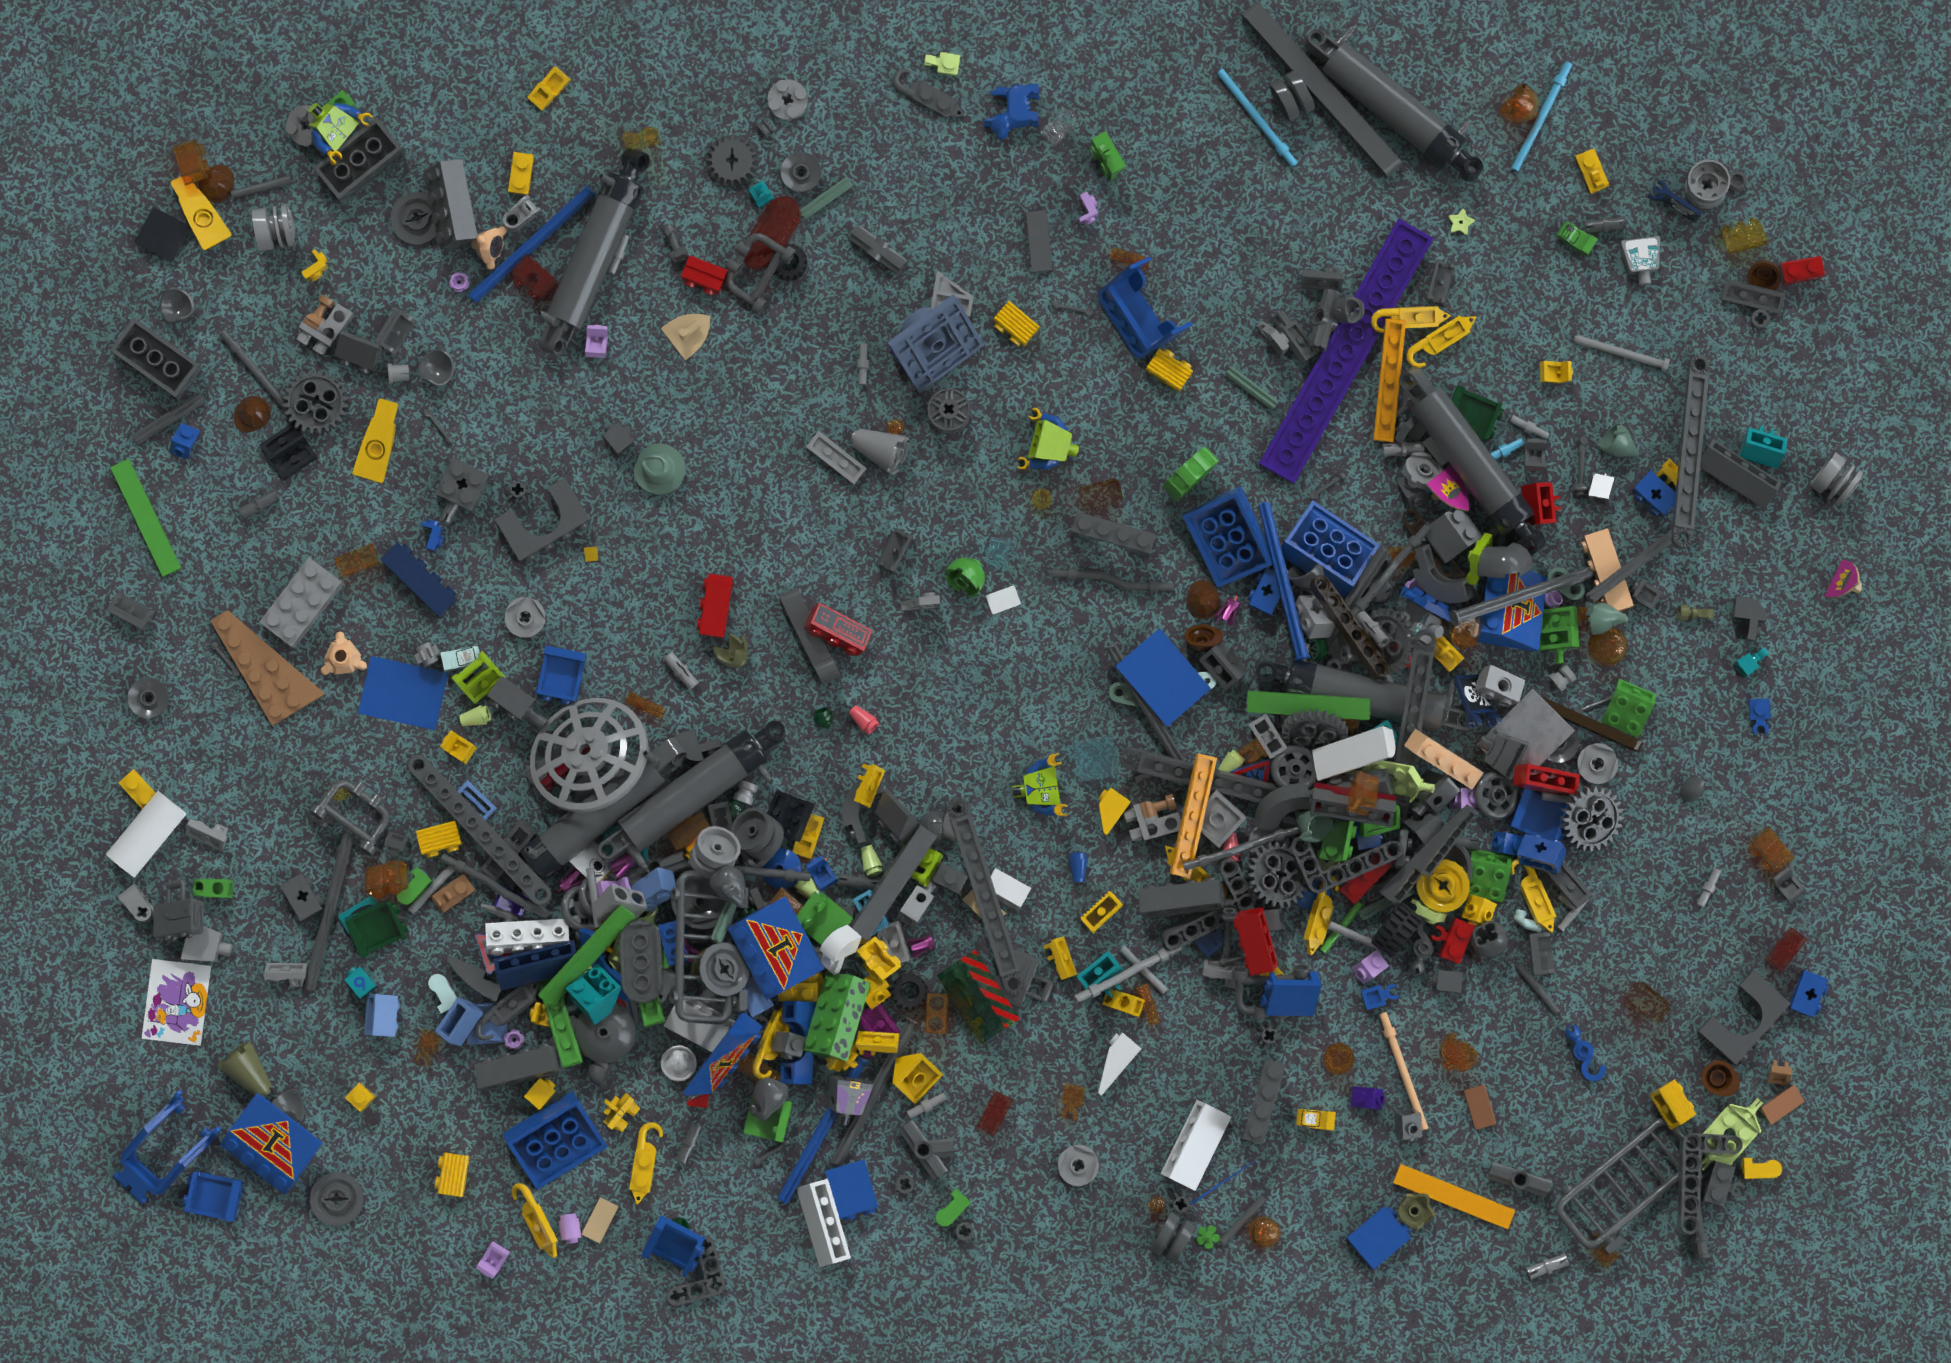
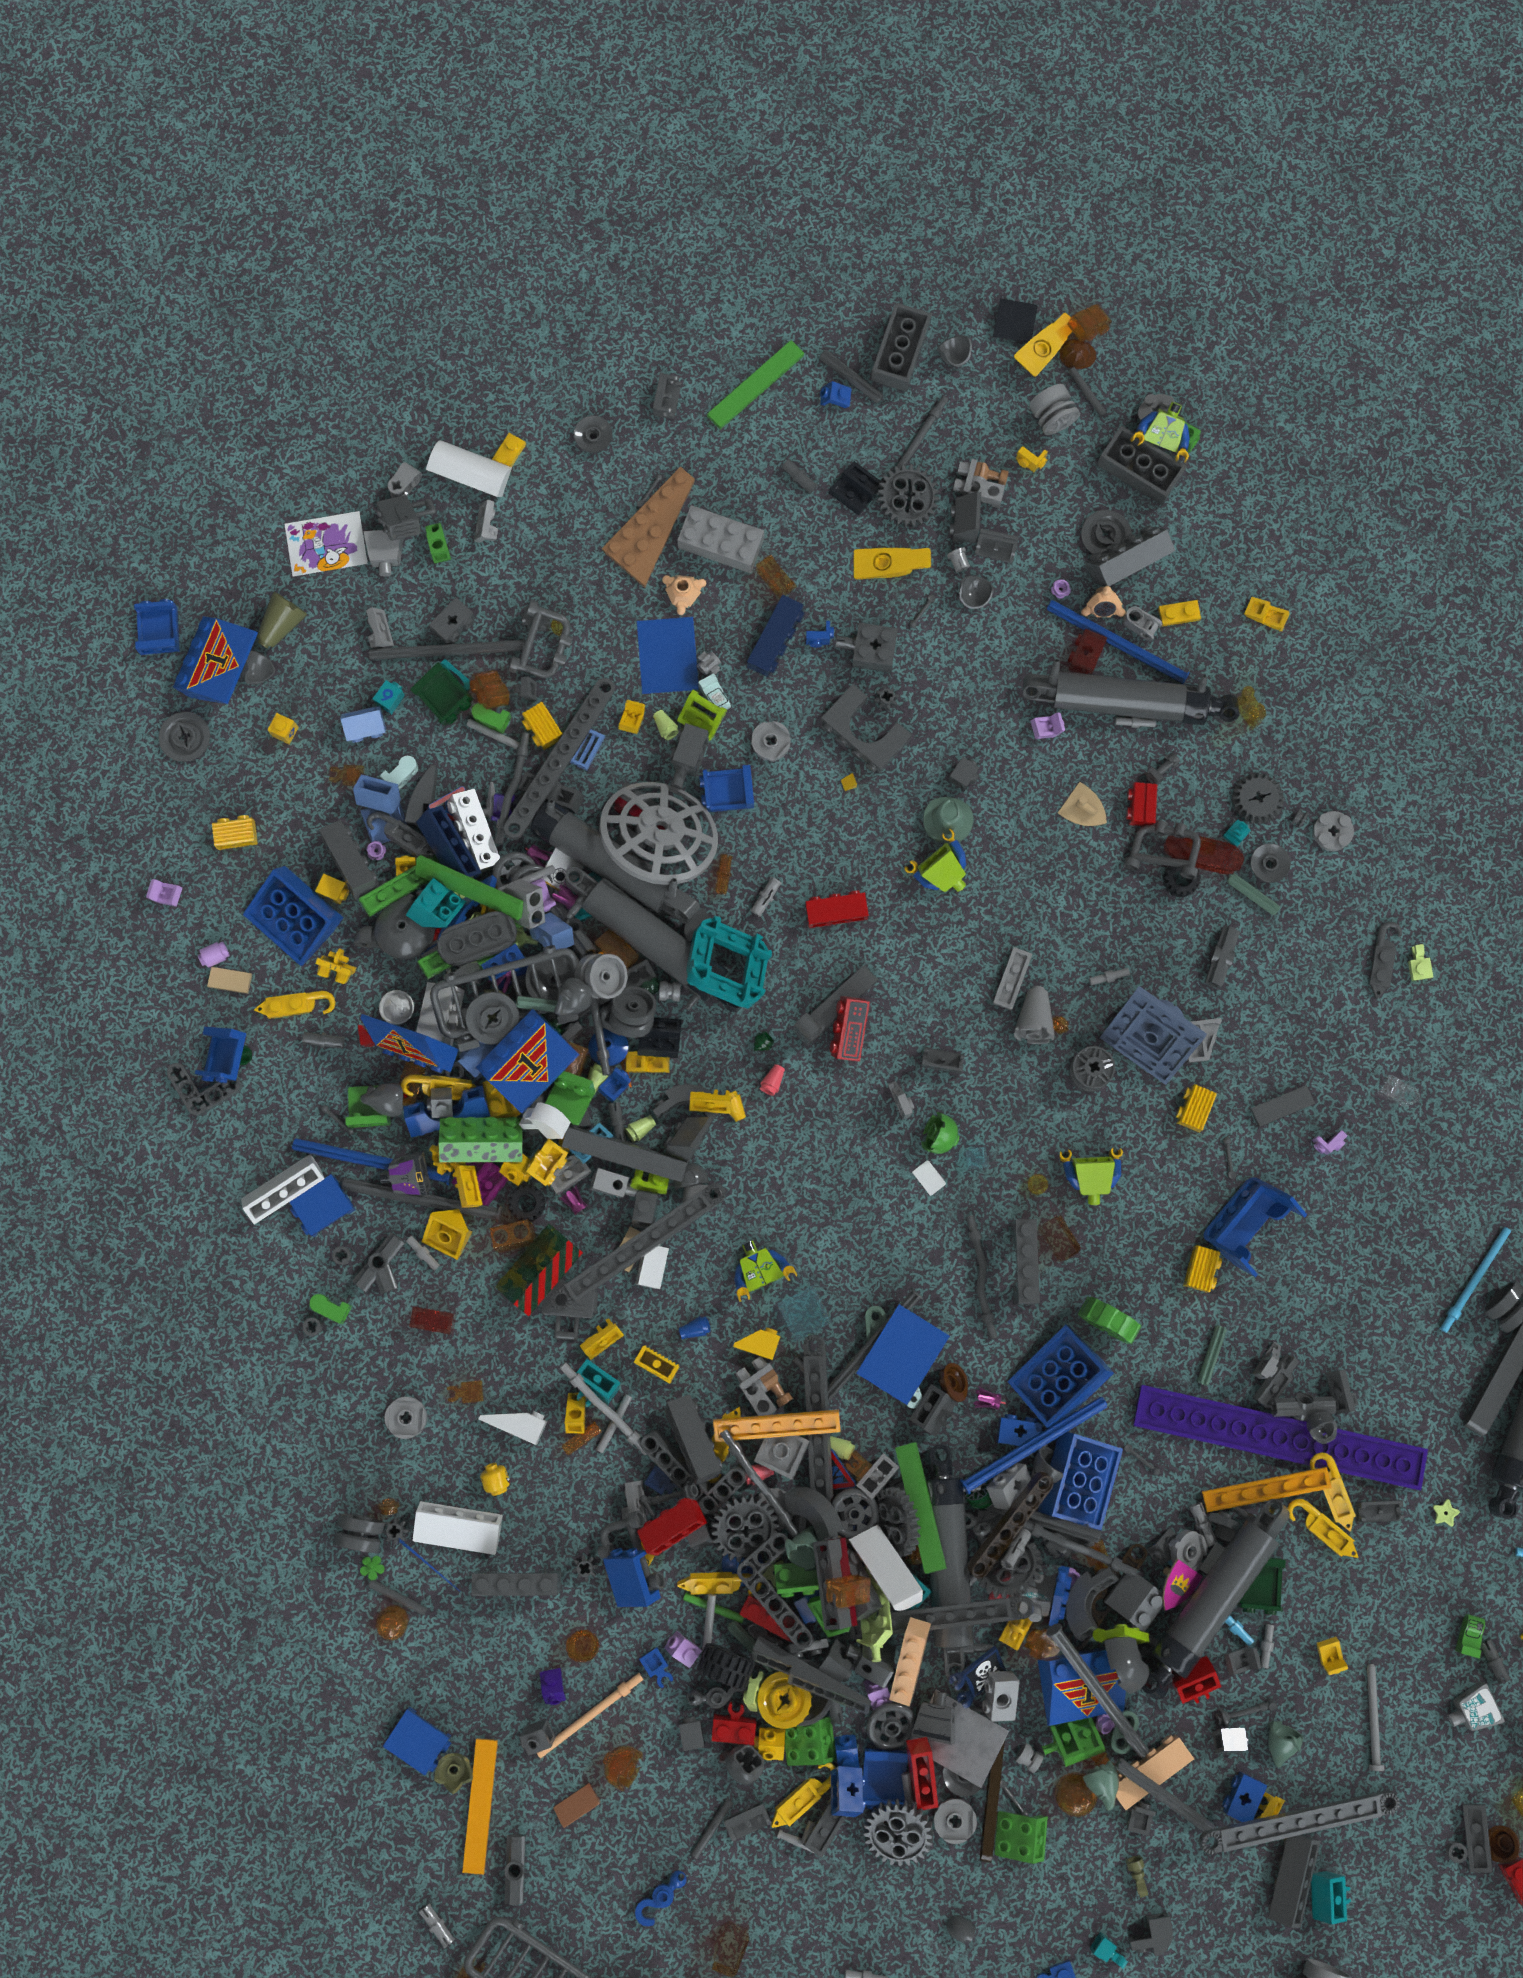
camera: 75 degrees right, 5 degrees down
blue piece [113,1089,222,1205] -> none
reddish brown piece [234,396,271,433] -> none
medium nougat plate [431,874,476,914] -> none
yellow plate [511,1183,558,1258] -> none
olive piece [713,633,748,668] -> none
blue animal [983,84,1039,140] -> none
bright green plate [1089,131,1126,181] -> none
clear orange axle [1110,247,1150,270] -> none
reddish brown piece [1186,580,1221,619] -> none
yellow leg [1296,1109,1336,1131] -> none
light aqua arm [1514,909,1542,933] -> none
none -> yellow head [480,1463,510,1496]
none -> teal plate [686,916,772,1009]
none -> yellow cone [729,1090,746,1122]
none -> lime torso [904,829,966,892]

